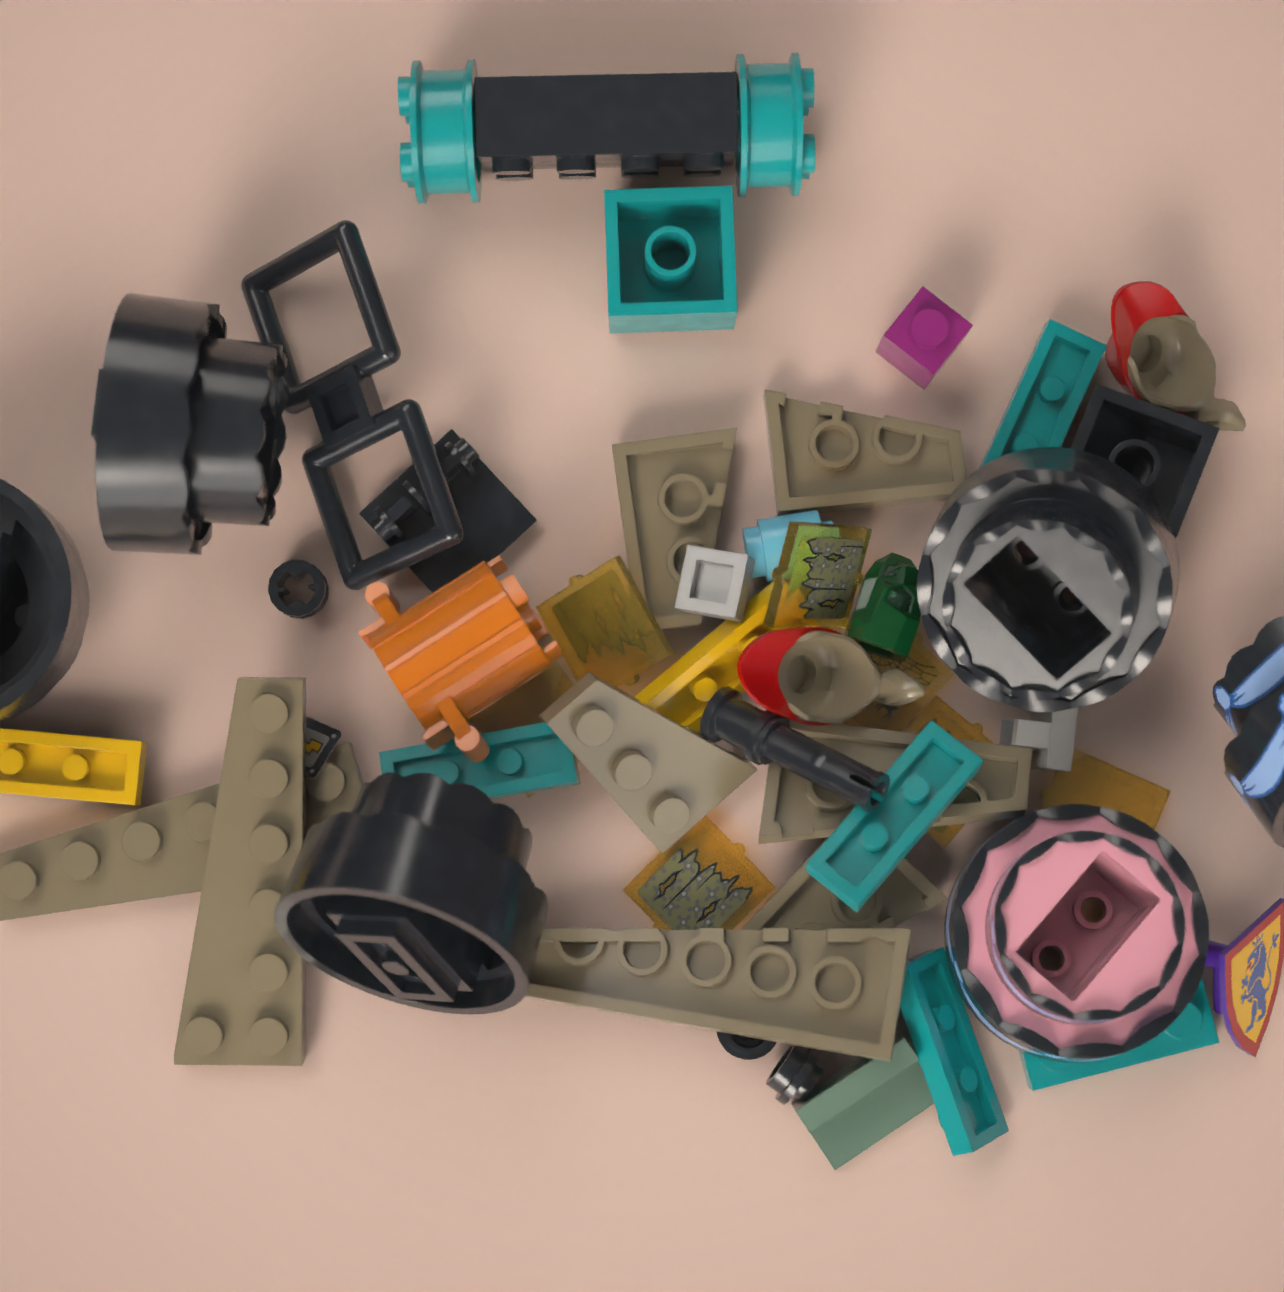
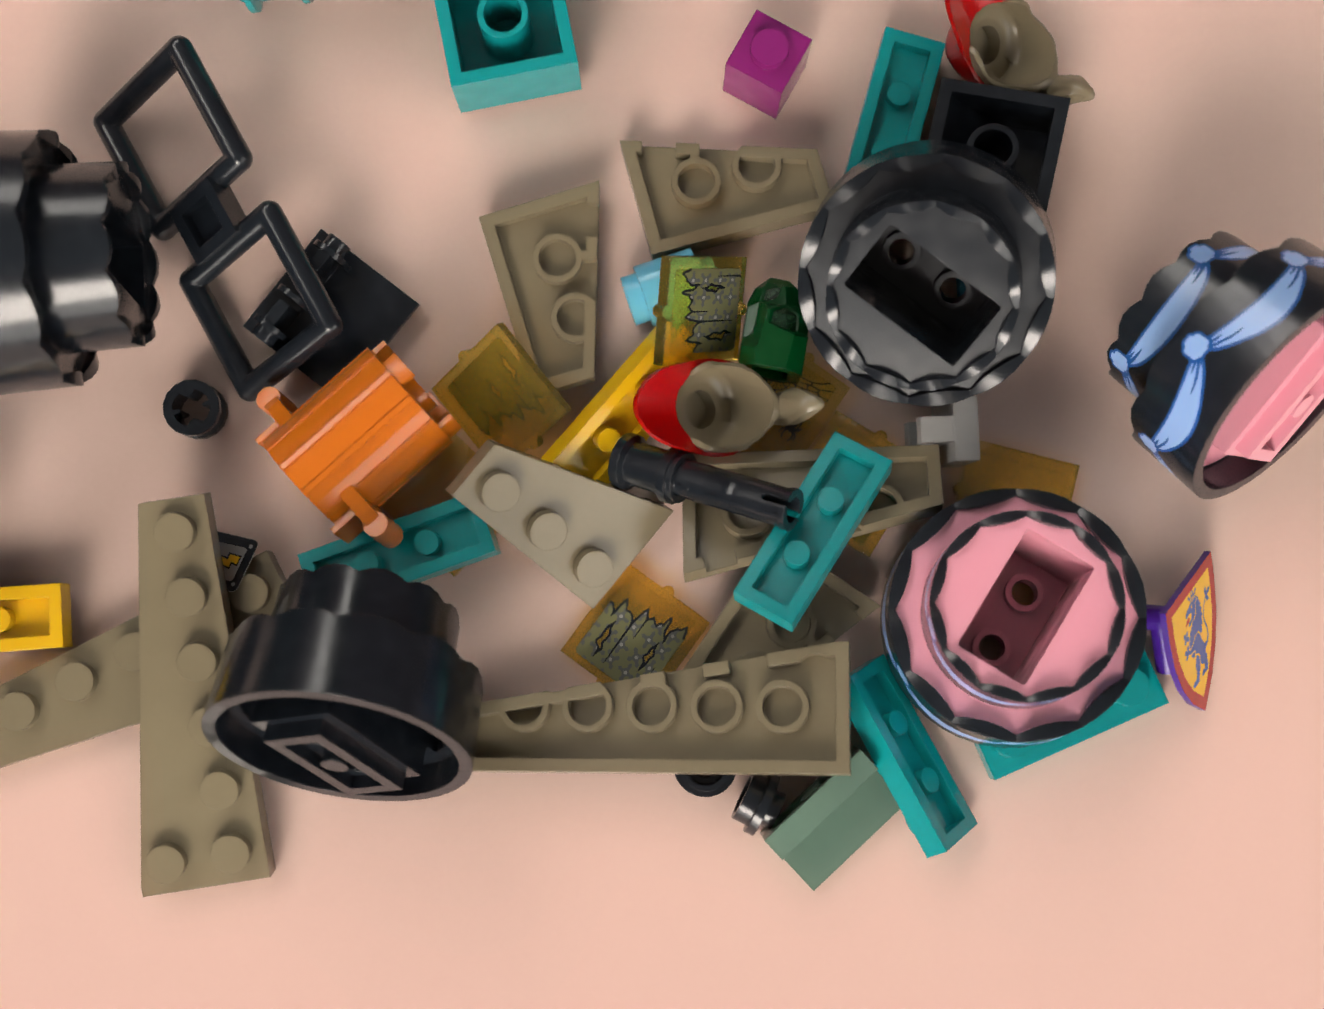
camera: 10 degrees left, 0 degrees up
light grey tile [674,545,755,622] -> none

